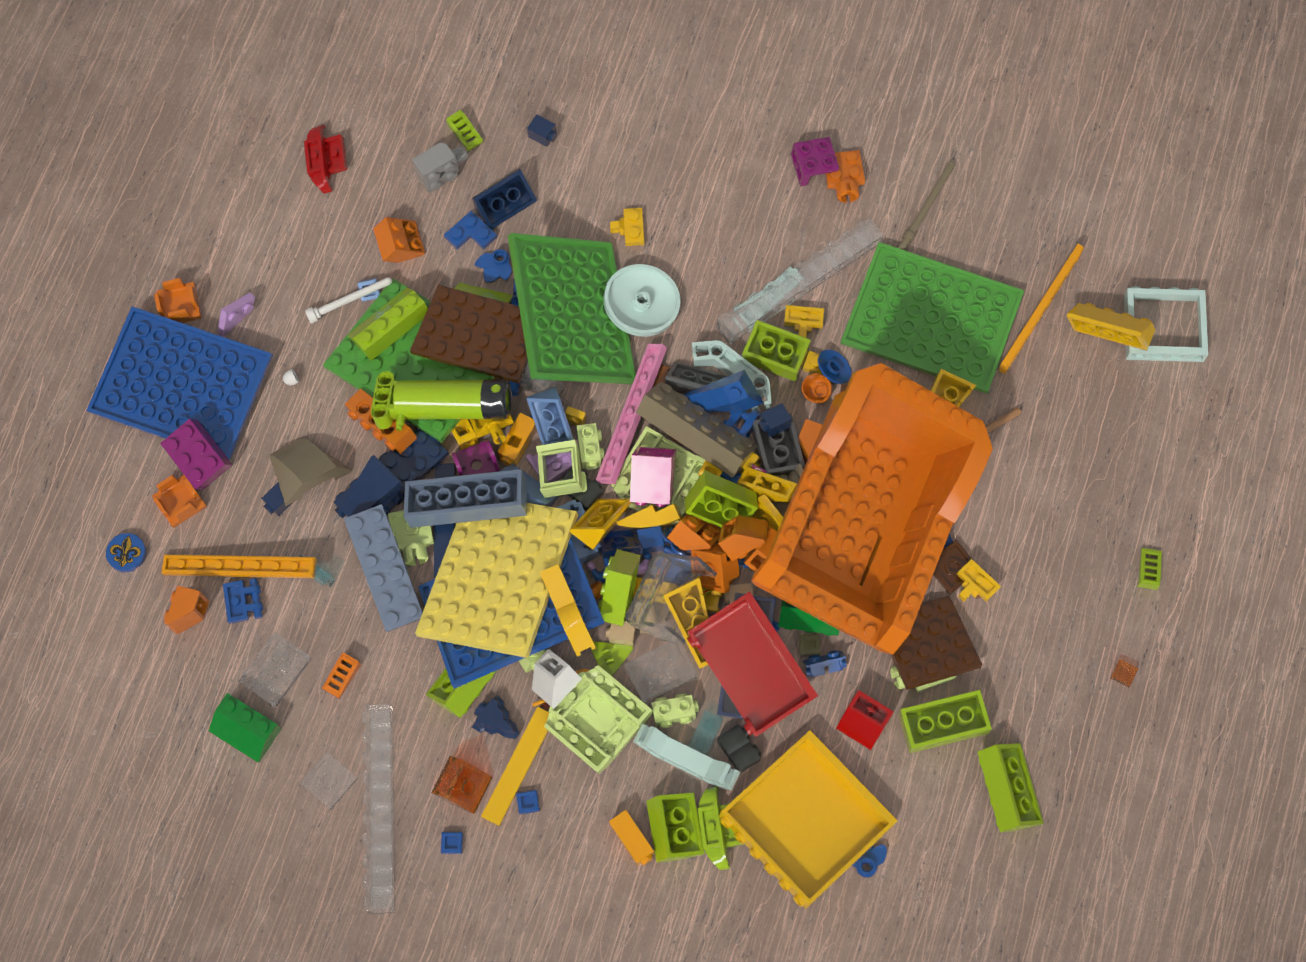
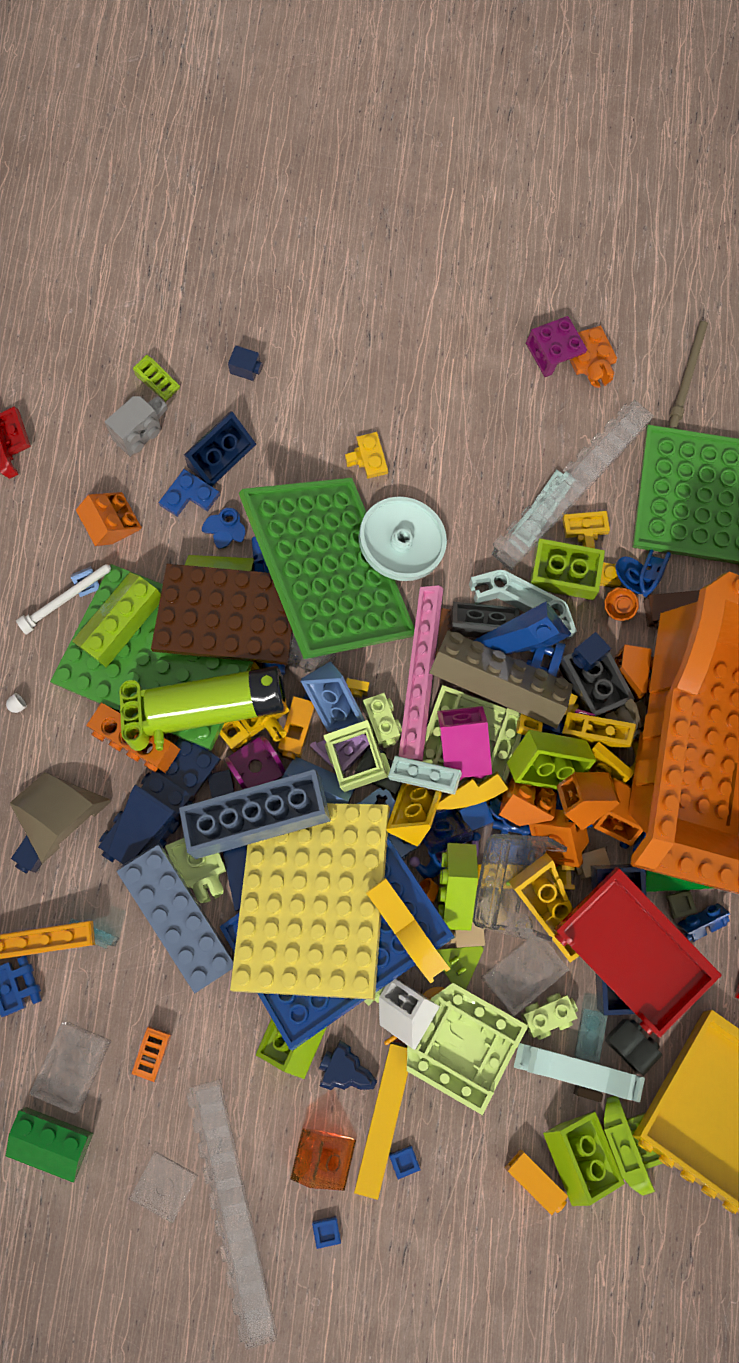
camera: 20 degrees left, 5 degrees up
none -> light aqua tile [388,756,462,795]
none -> dark brown tile [573,1085,603,1102]
none -> blue piece [639,549,671,597]

